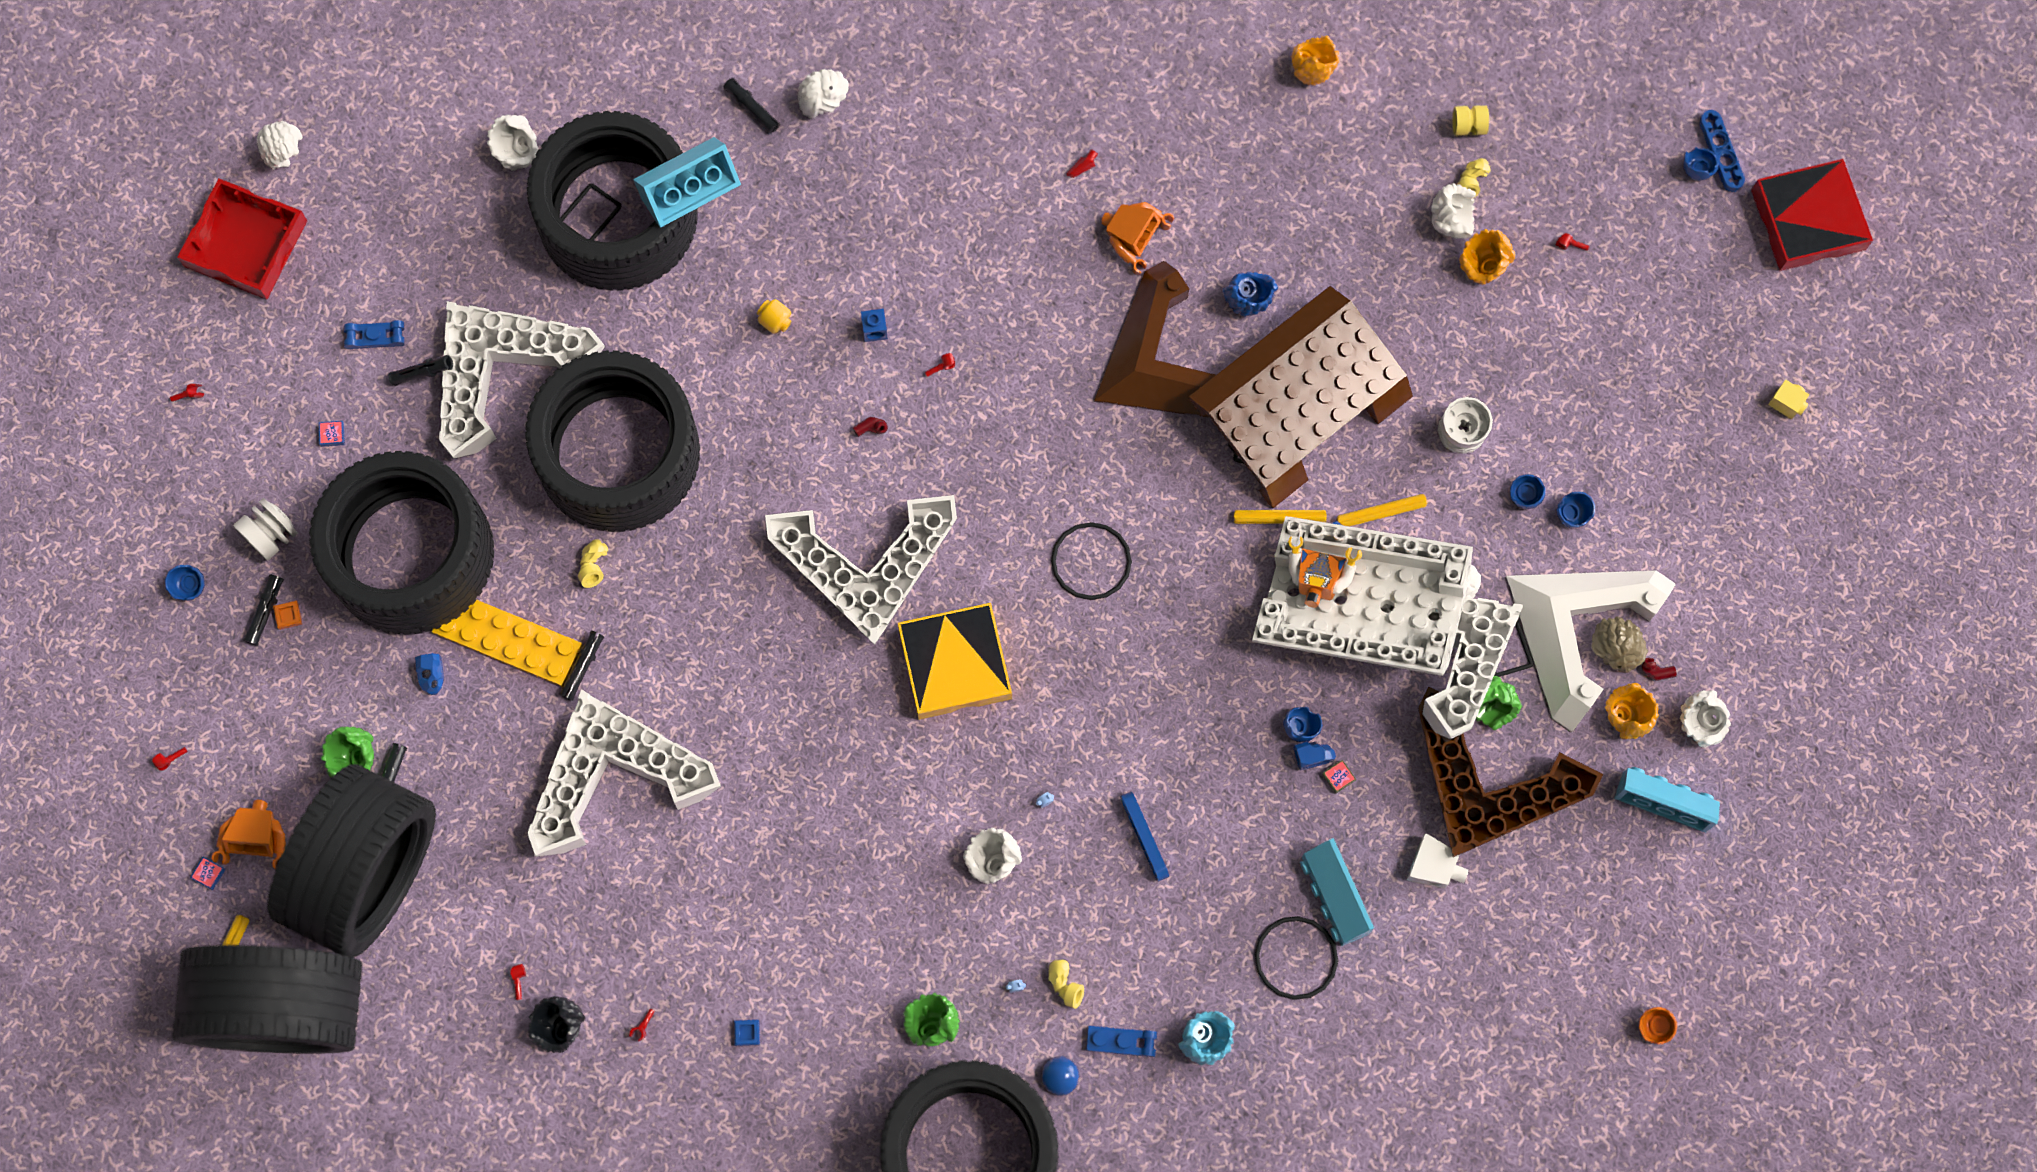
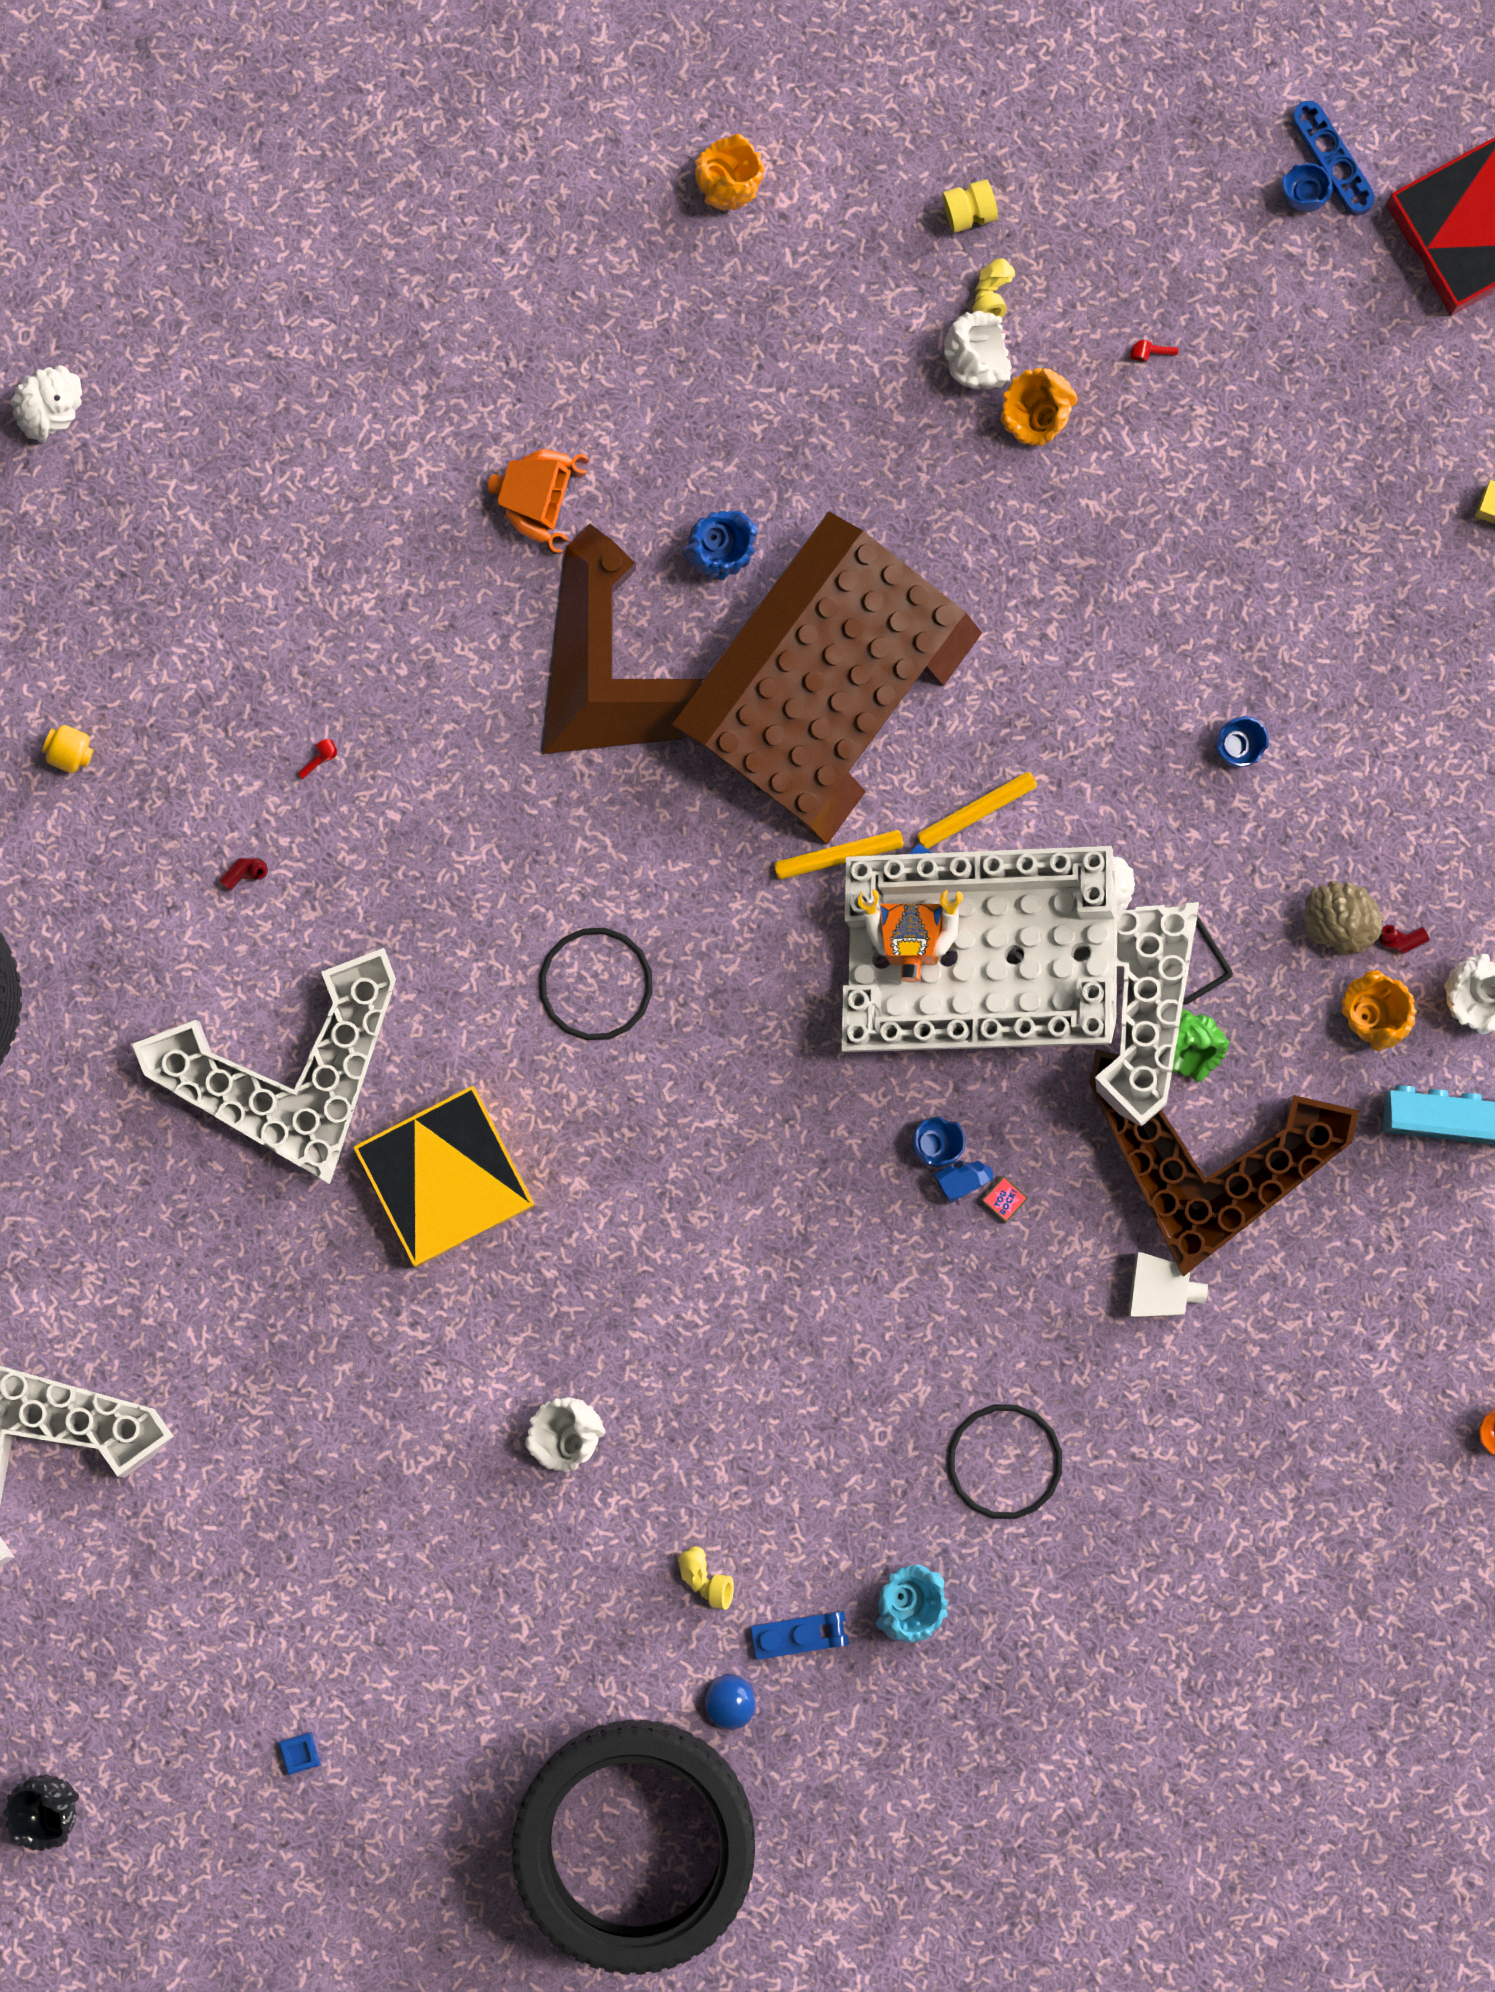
camera: 10 degrees left, 10 degrees up
red hand [629,1008,655,1042] -> none
blue brick [861,308,888,342] -> none
bright green hair [904,993,960,1046] -> none
light blue piece [1006,980,1026,993] -> none
light blue piece [1036,792,1054,808] -> none
red bar [1066,150,1098,178] -> none
blue beam [1120,791,1169,882] -> none
medium azure slope [1300,838,1374,946] -> none
white wheel [1438,397,1493,454] -> none
white wedge [1506,571,1676,732] -> none
blue hair [1510,474,1546,510] -> none

